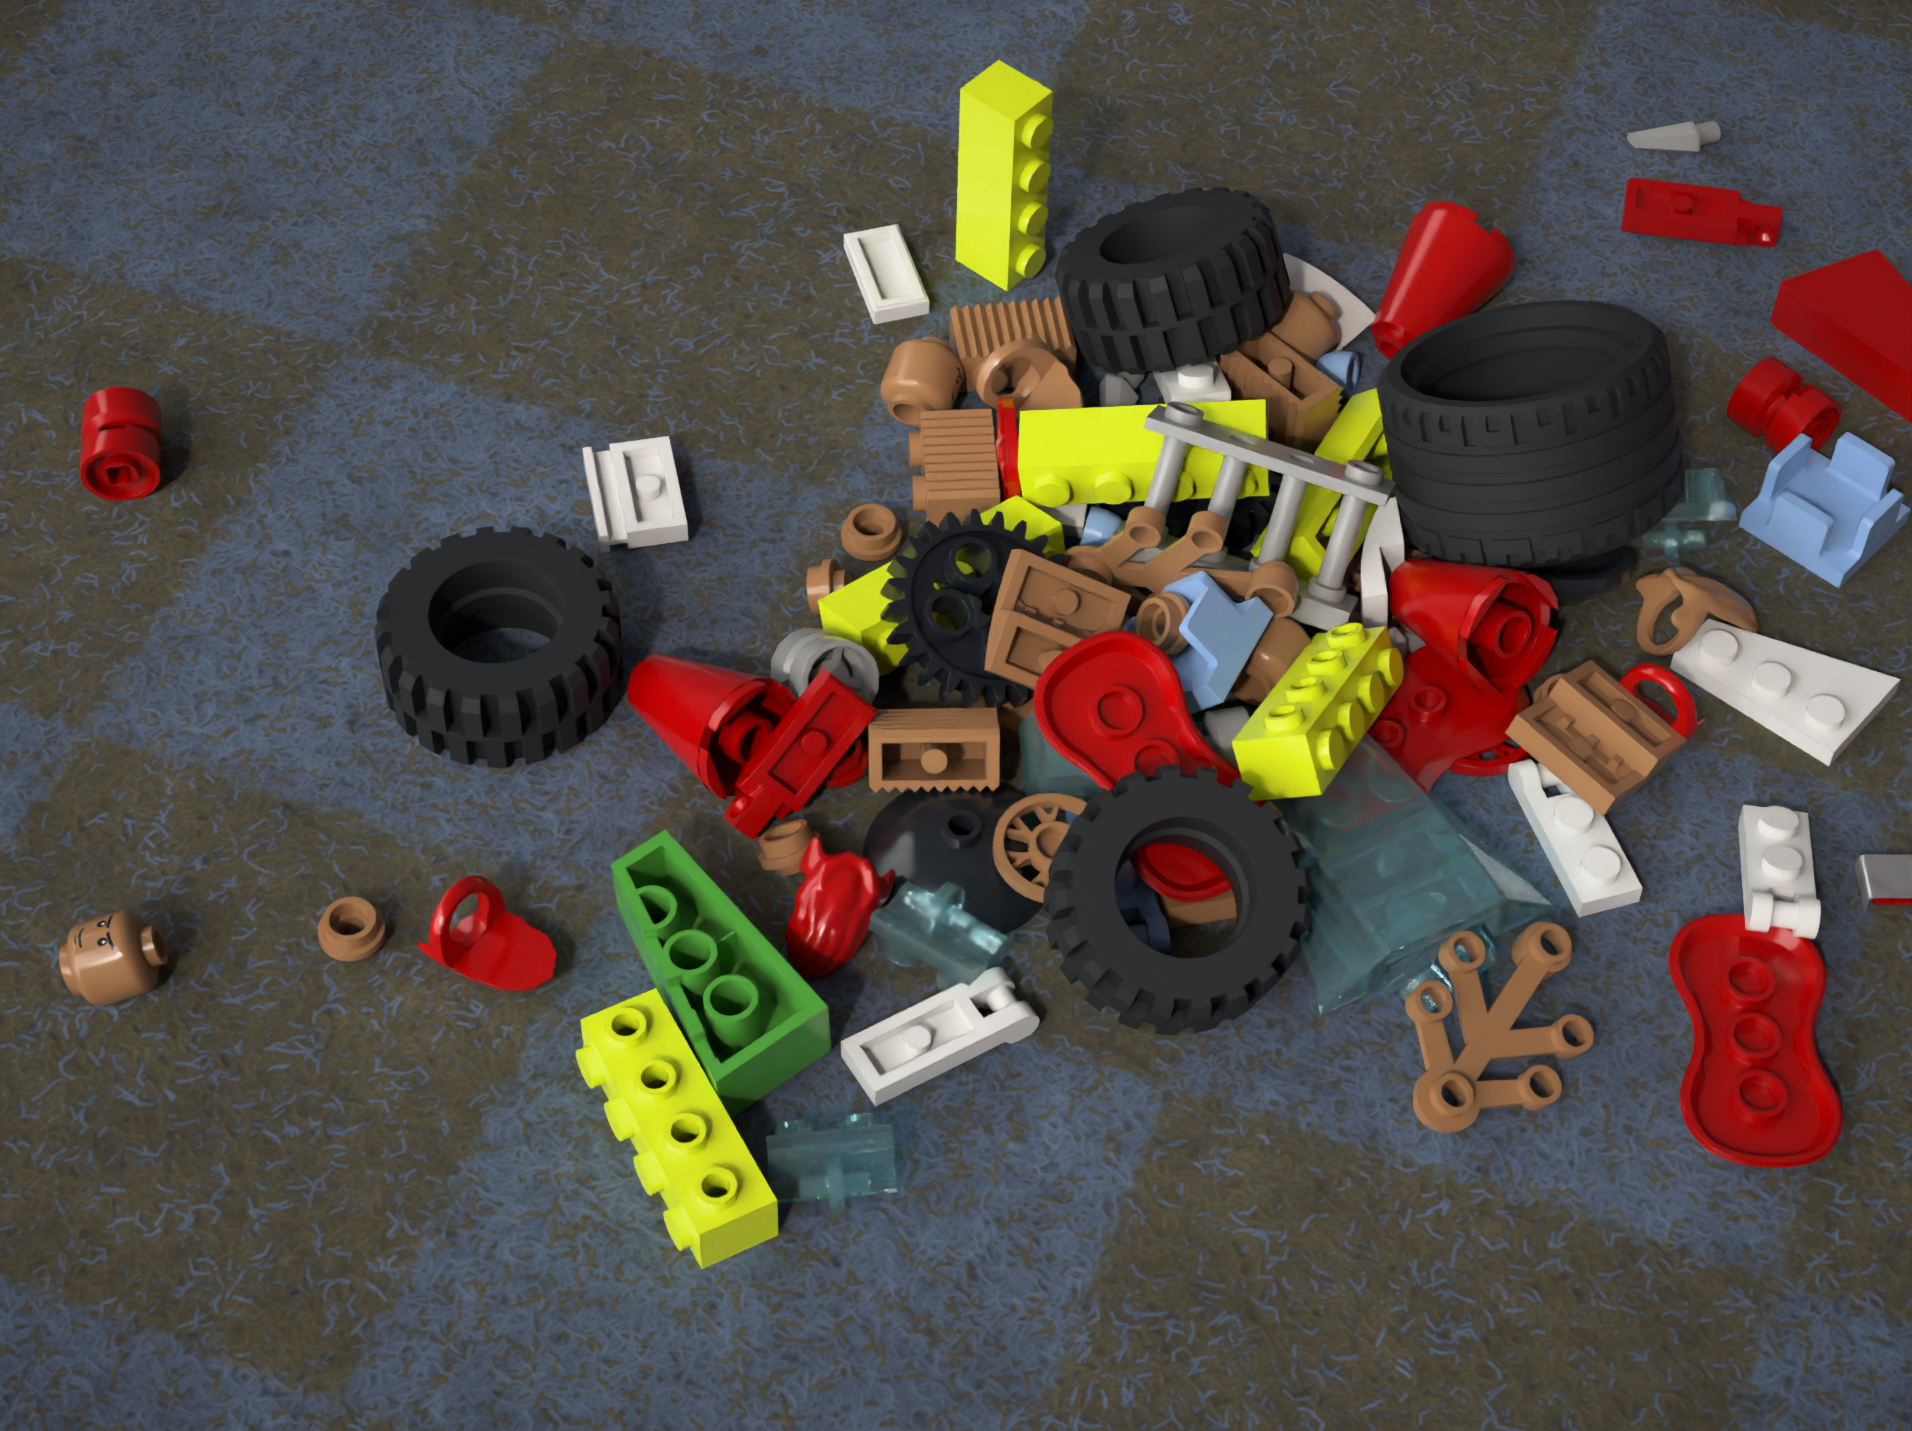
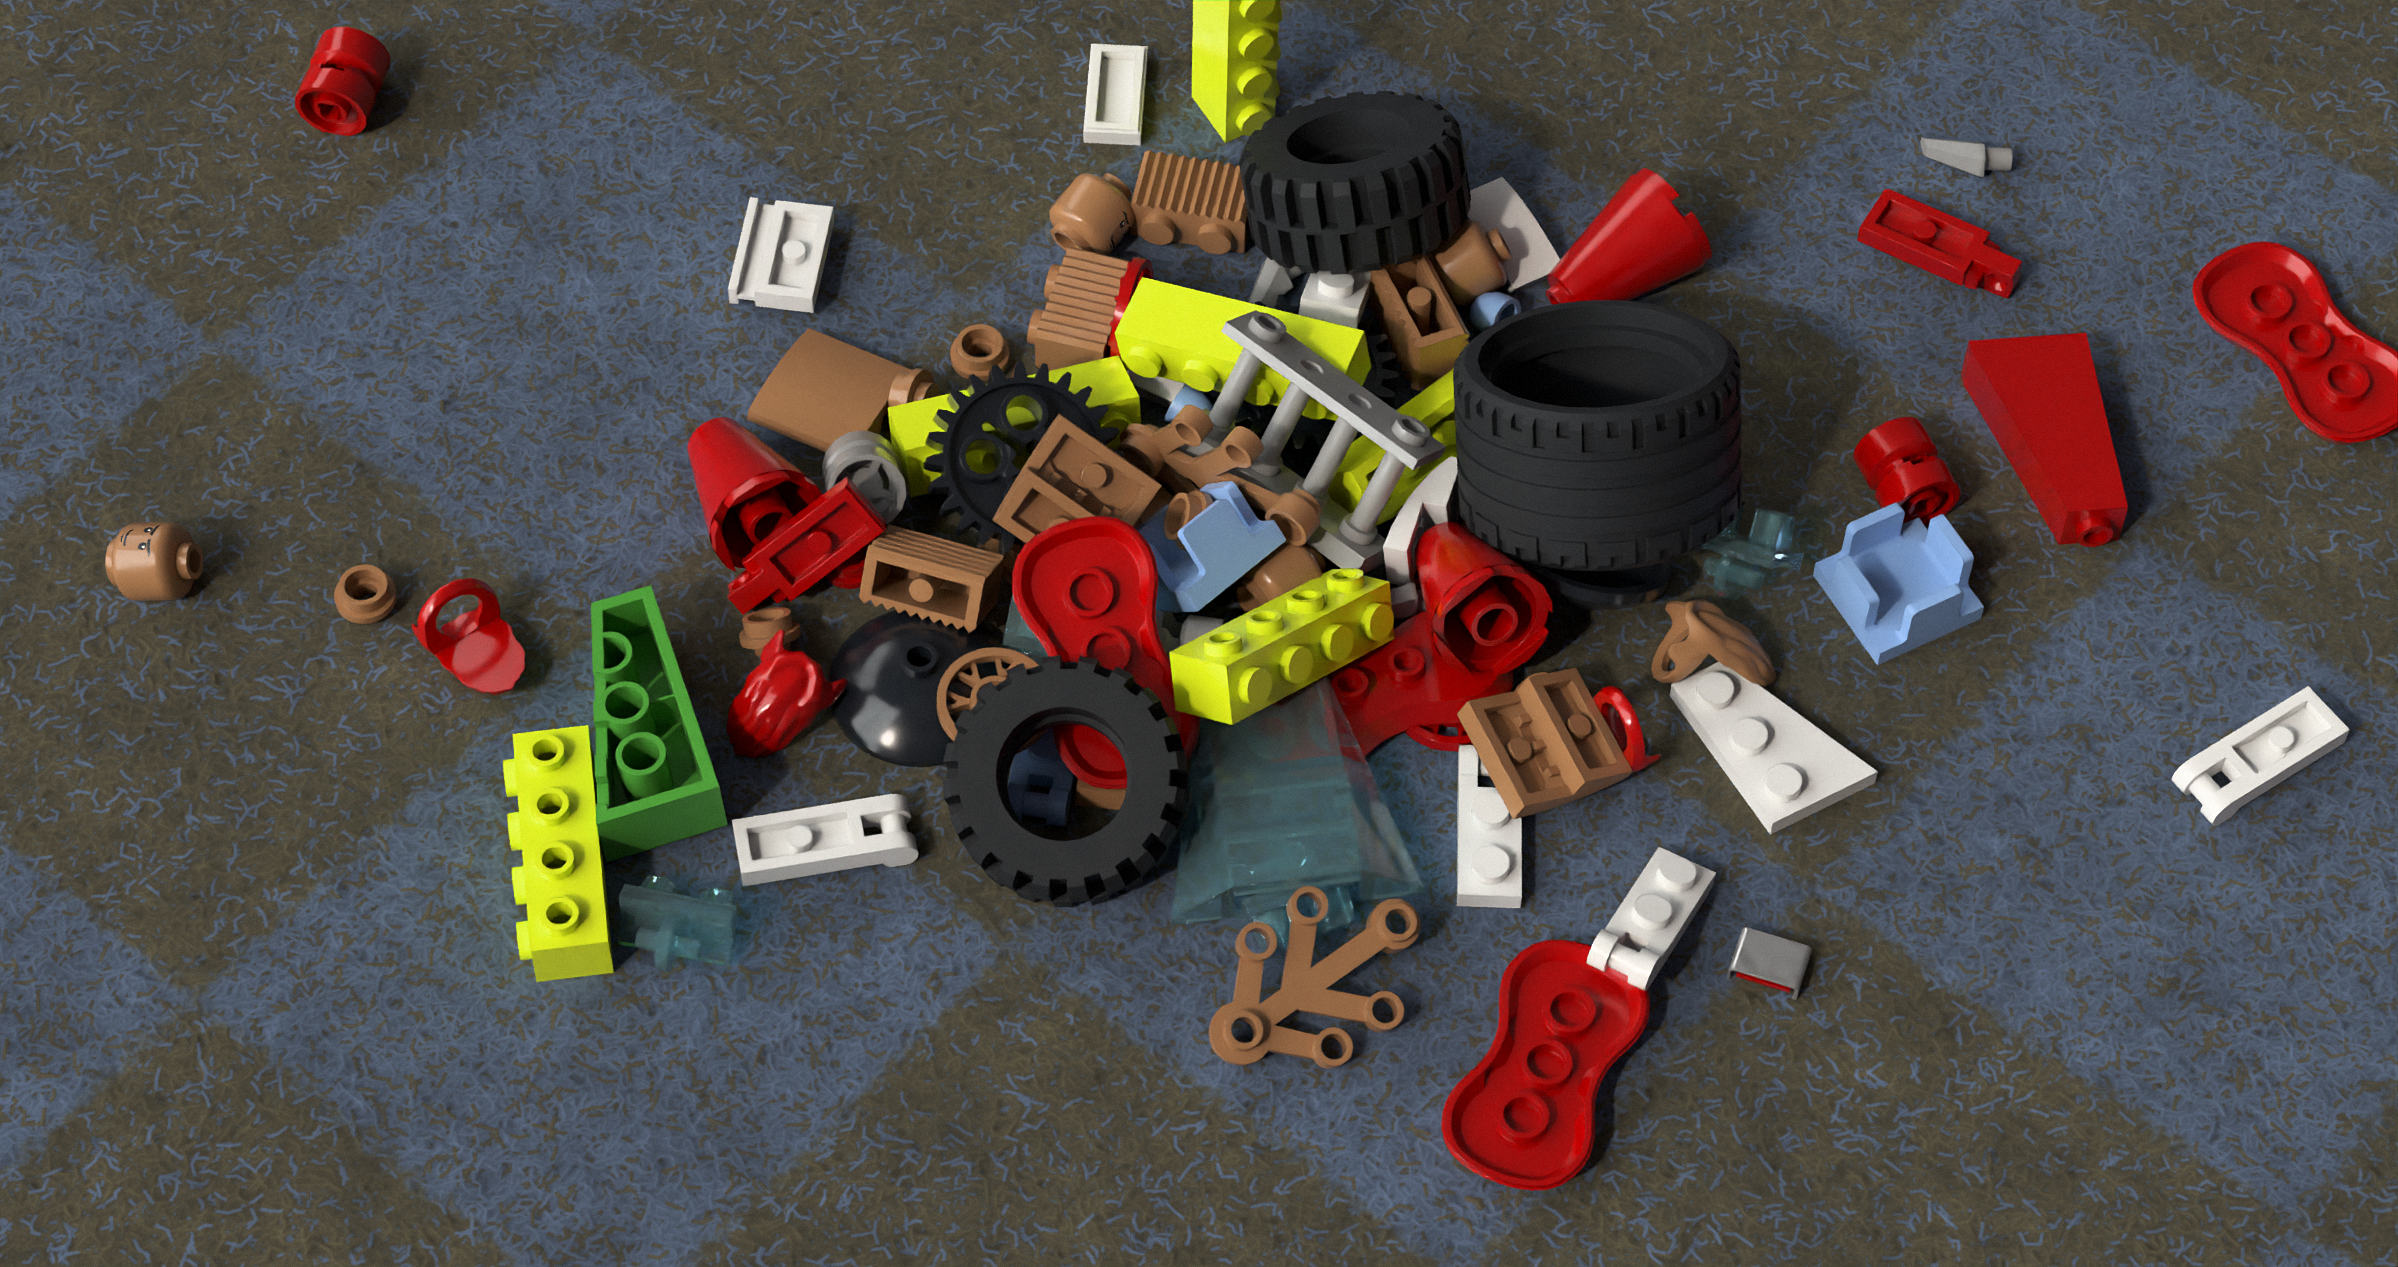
camera: 20 degrees right, 5 degrees up
black tyre [374,526,624,768] -> none
clear light blue hips [868,881,1008,991] -> none
medium nougat piece [976,332,1084,423] -> none
none -> medium nougat slope [747,328,912,453]

